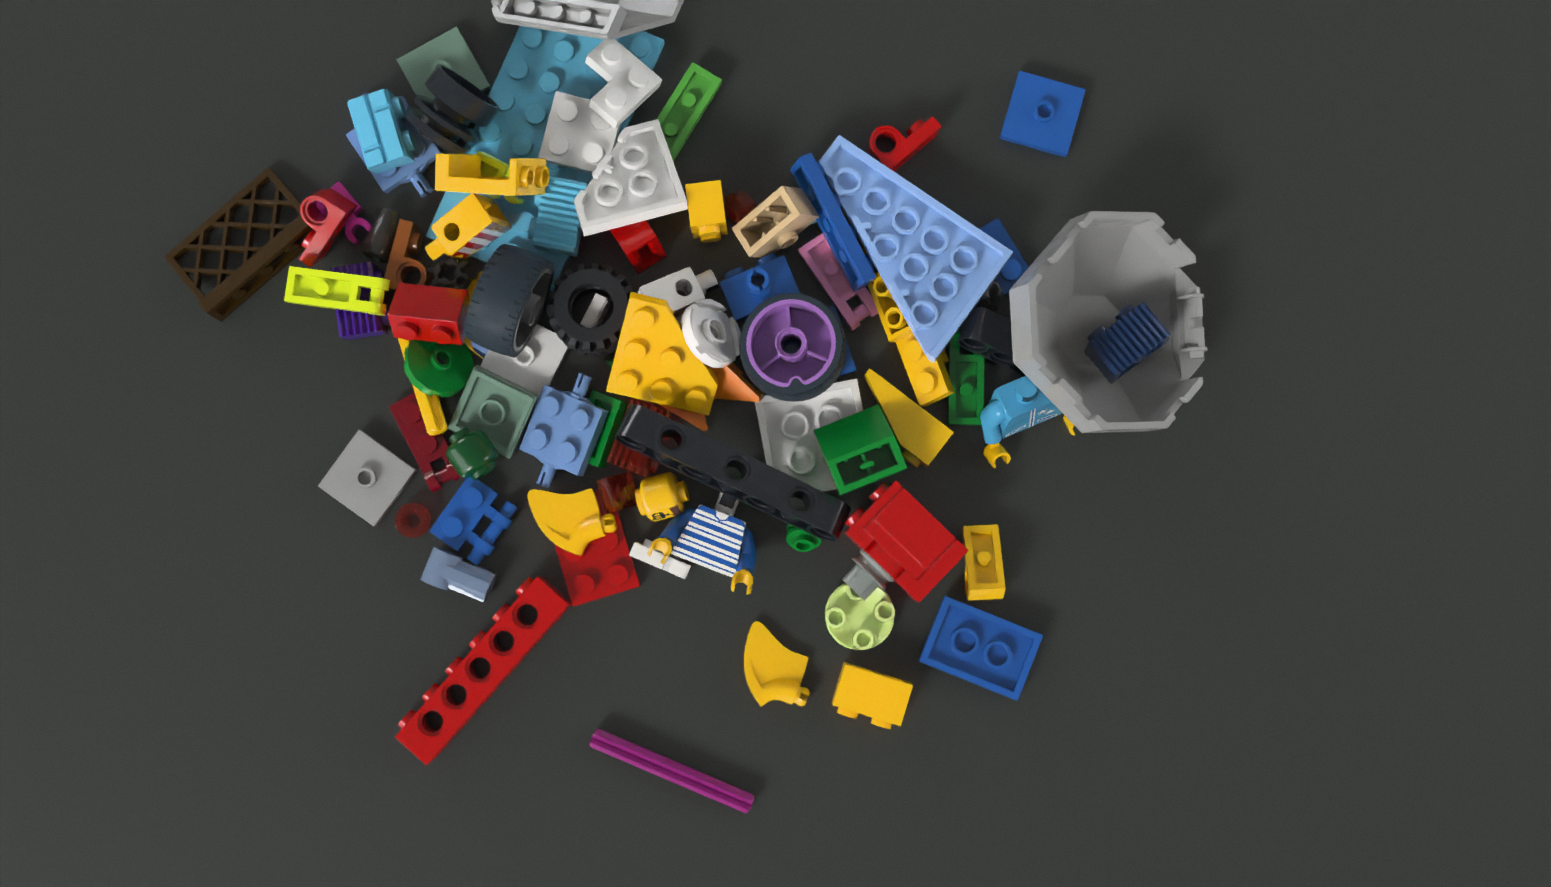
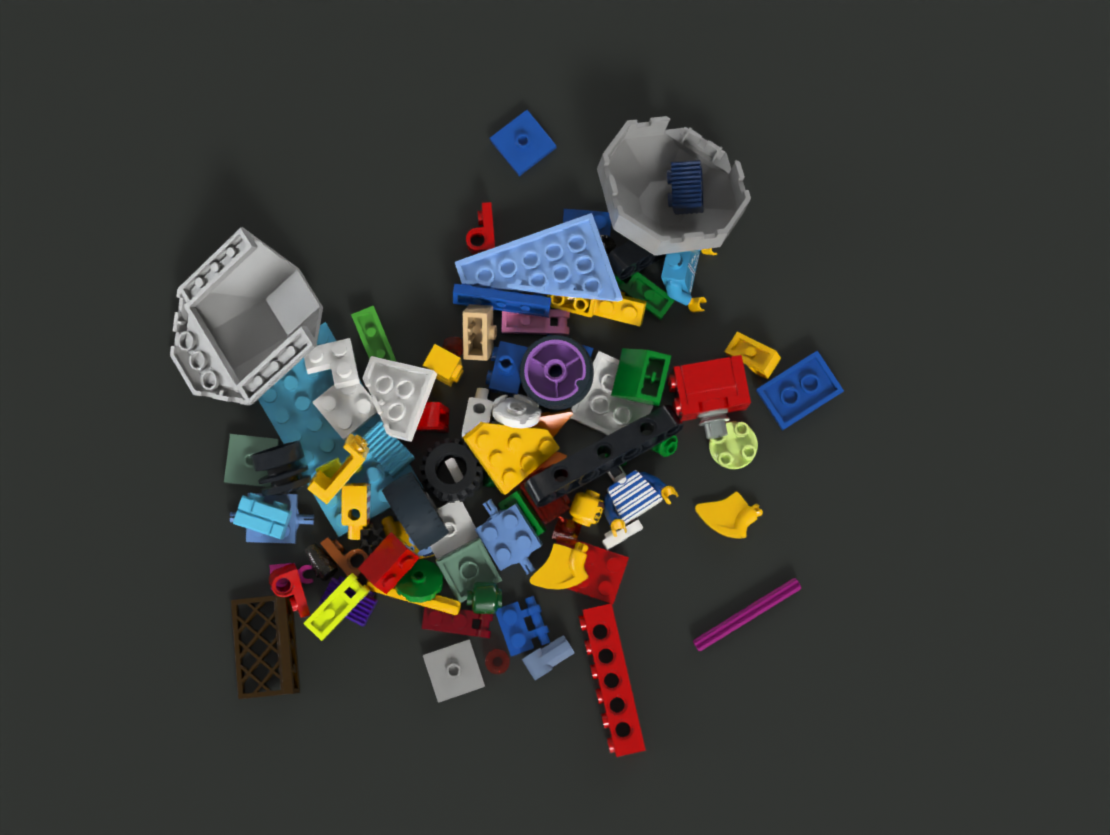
camera: 60 degrees left, 5 degrees down
yellow brick [832,662,913,729] -> none
yellow slope [864,368,954,468] -> none

